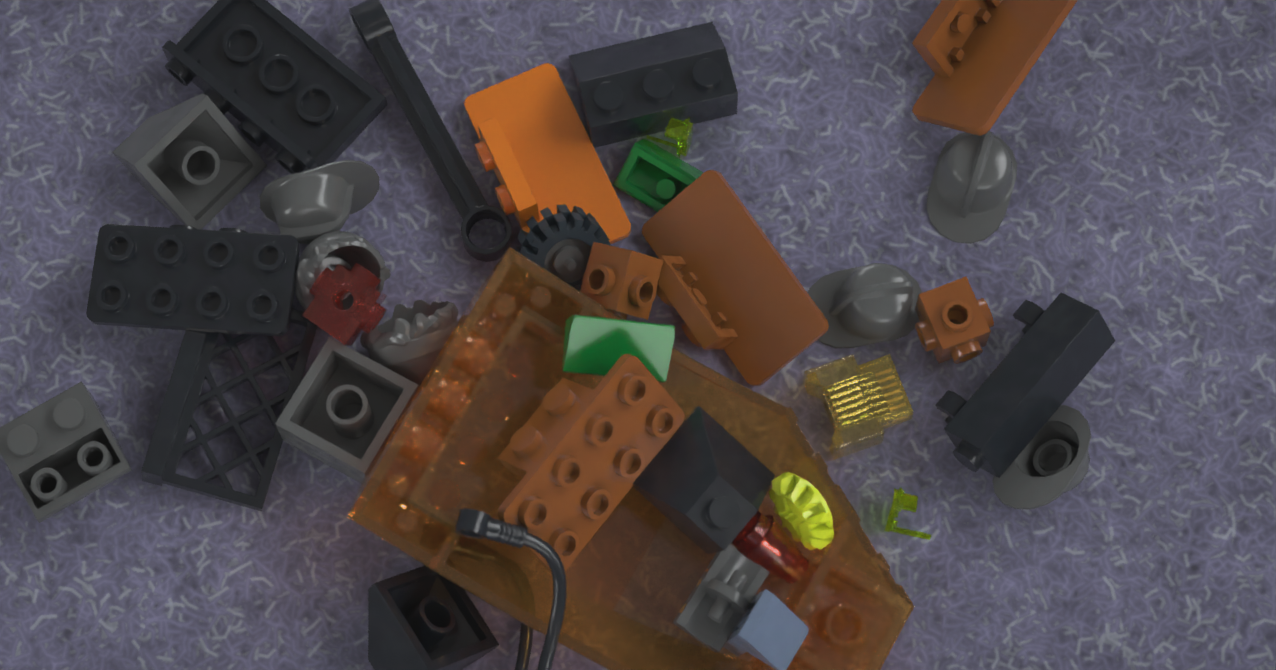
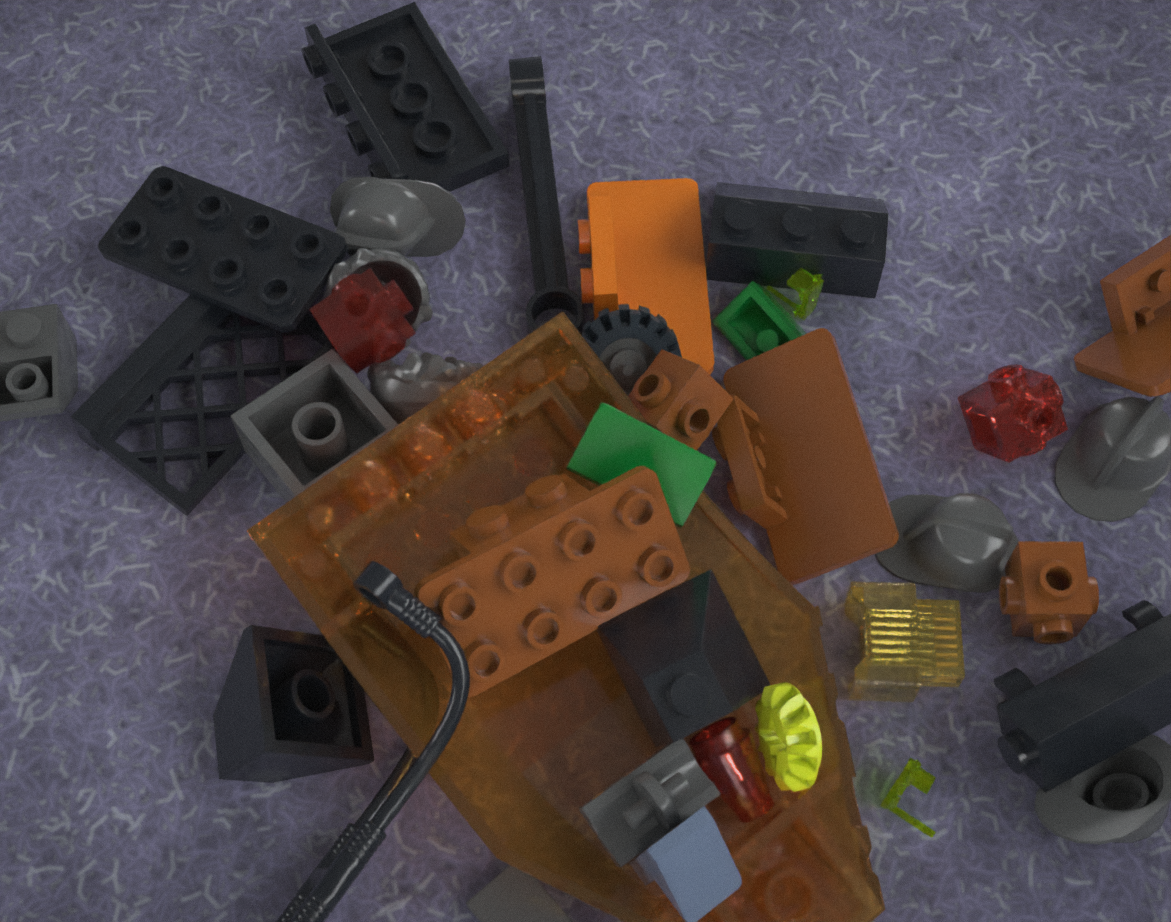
camera: 20 degrees right, 10 degrees down
dark grey slope [112,93,267,230] -> none
none -> clear red brick [958,364,1068,463]

